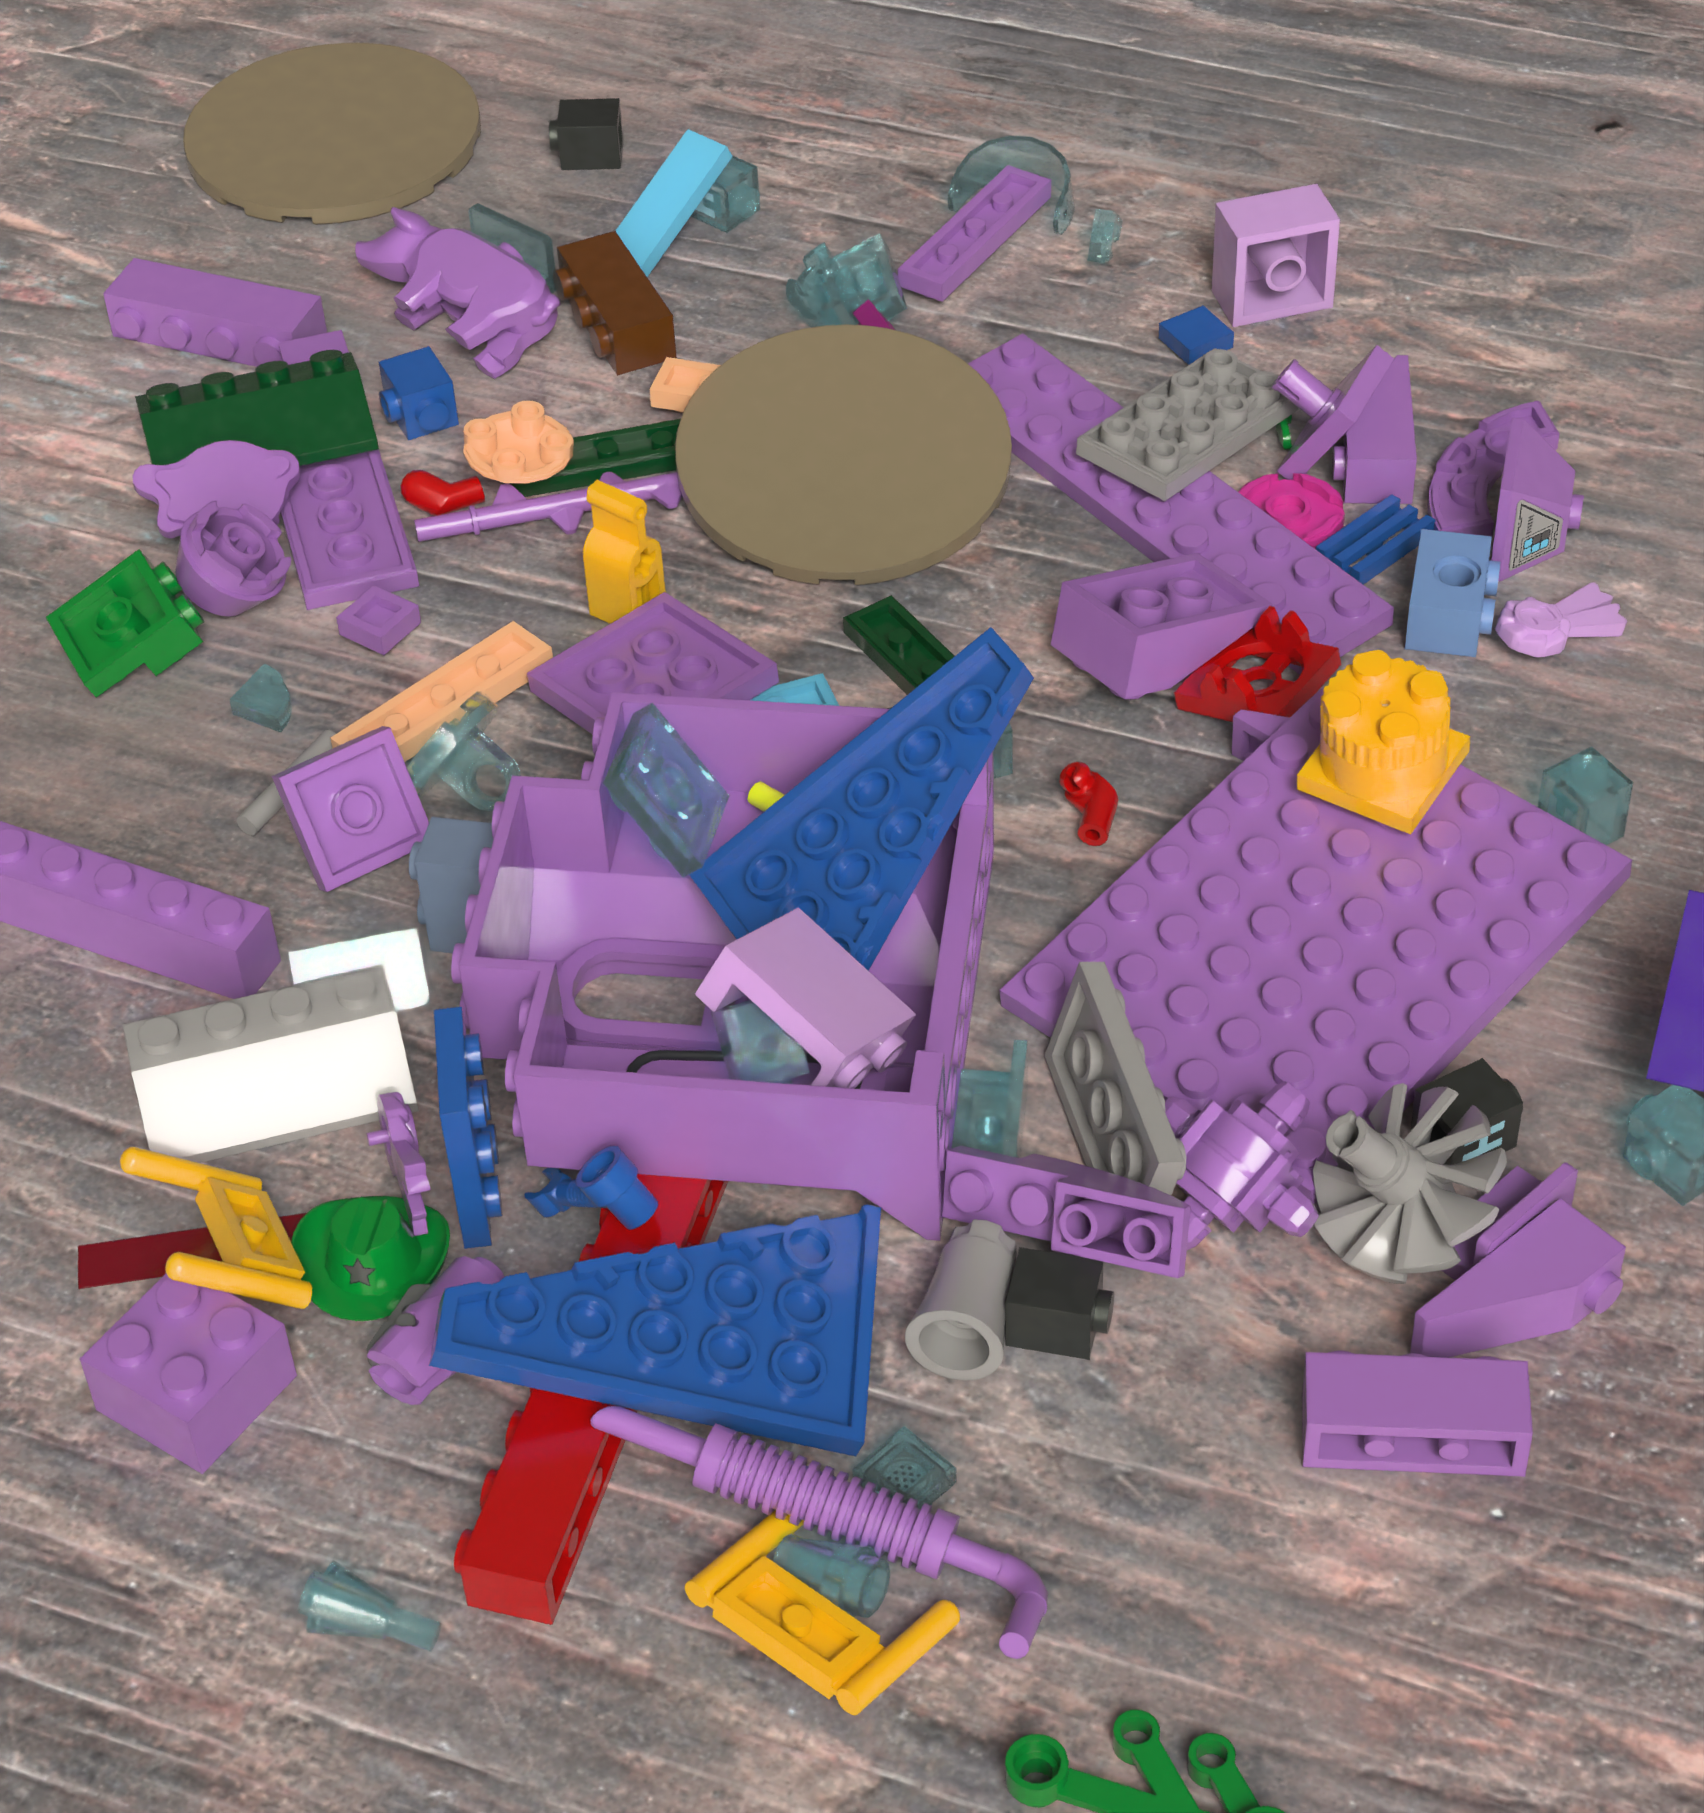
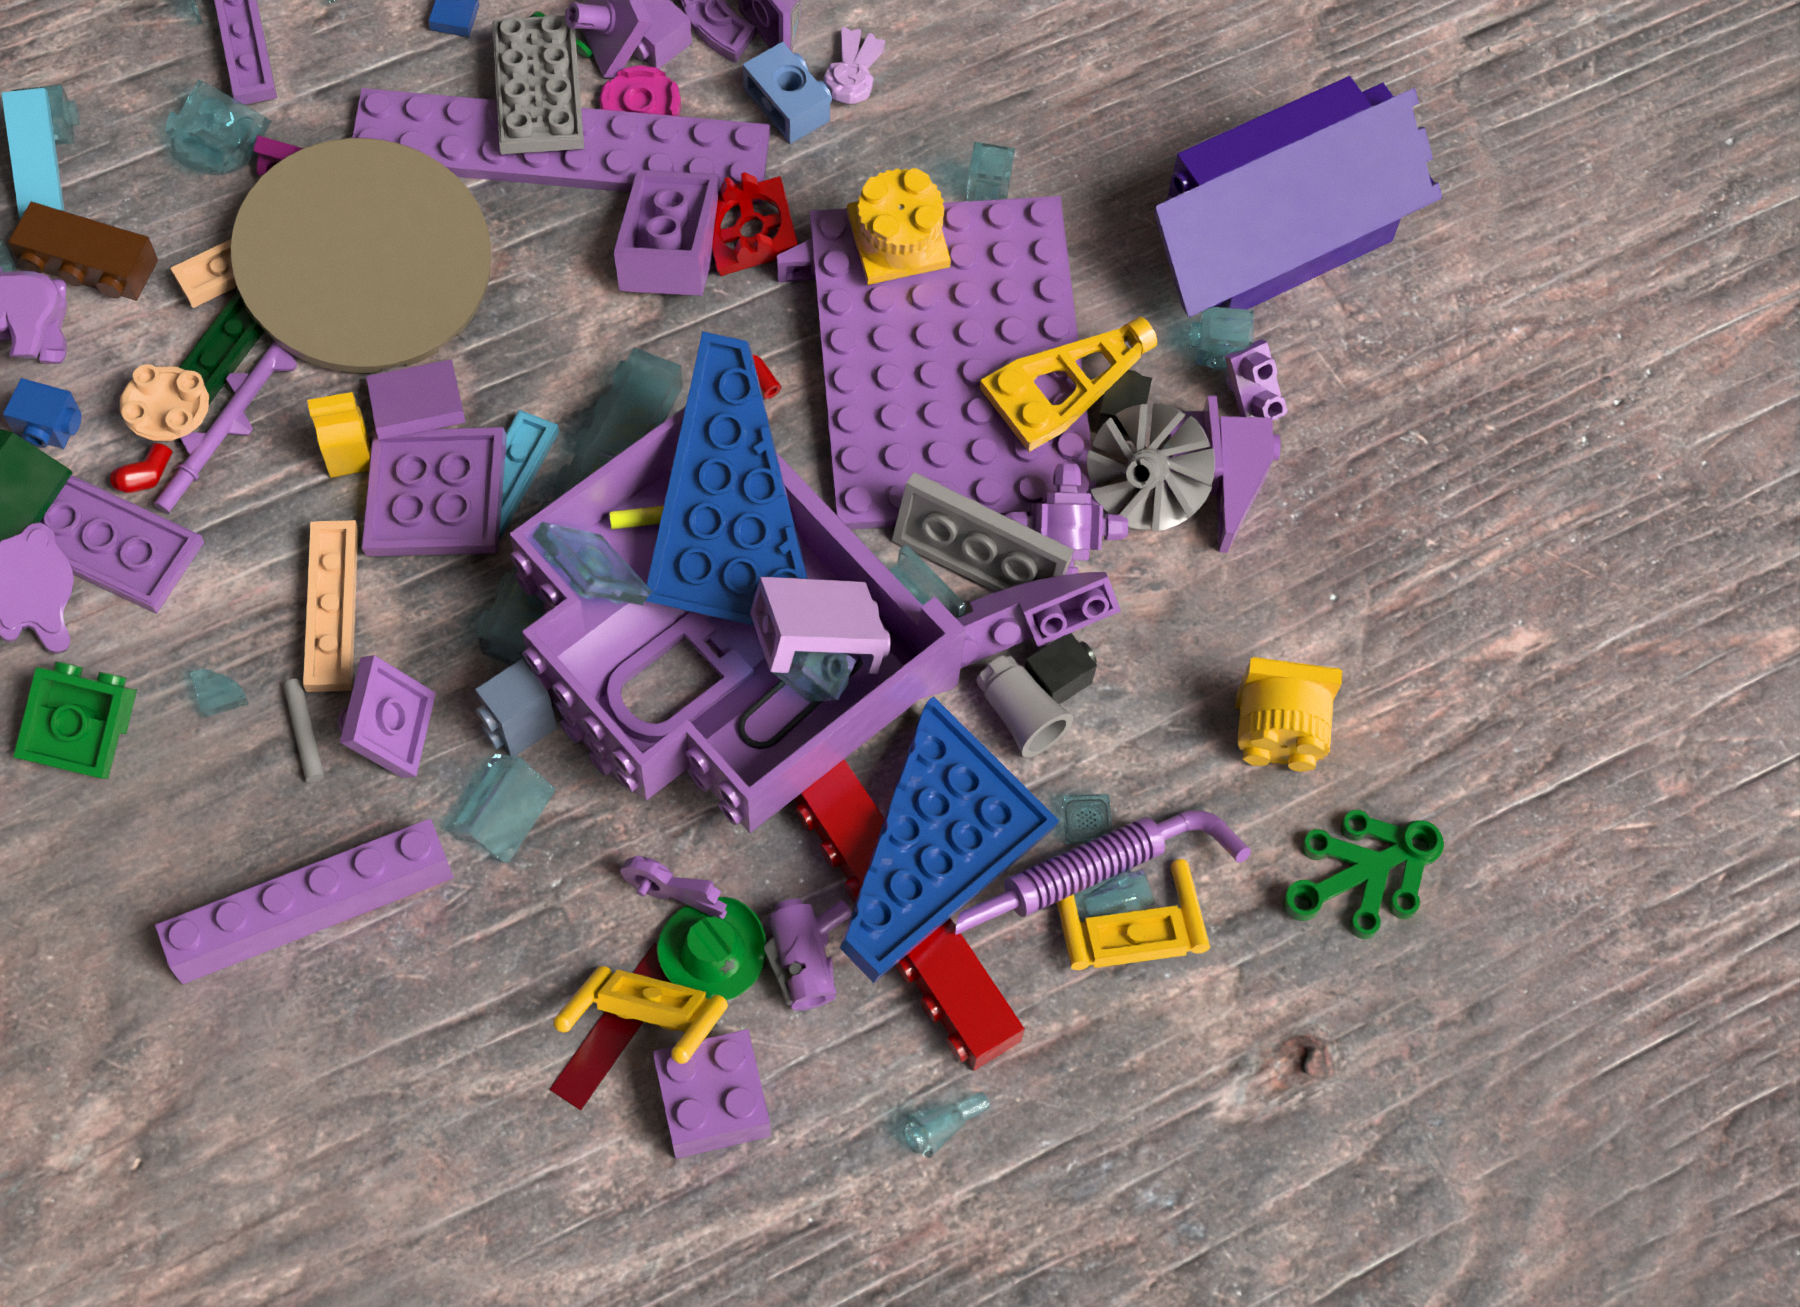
camera: 55 degrees left, 20 degrees up
slope [123,965,419,1163] -> none
medium lavender cone [175,501,291,616] -> none
medium lavender plate [336,585,421,655] -> none
clear light blue tile [407,691,521,811] -> none
blue plate [434,1007,503,1249] -> none
blue brick [524,1146,658,1230] -> none
dark green tile [843,595,955,695] -> none
medium lavender brick [1302,1351,1533,1477] -> none
blue tile [1316,494,1436,585] -> none
none -> medium lavender tile [366,359,466,440]
none -> yellow plate [980,316,1157,452]
none -> medium lavender hips [1225,339,1288,421]
none -> yellow piece [1235,657,1342,772]

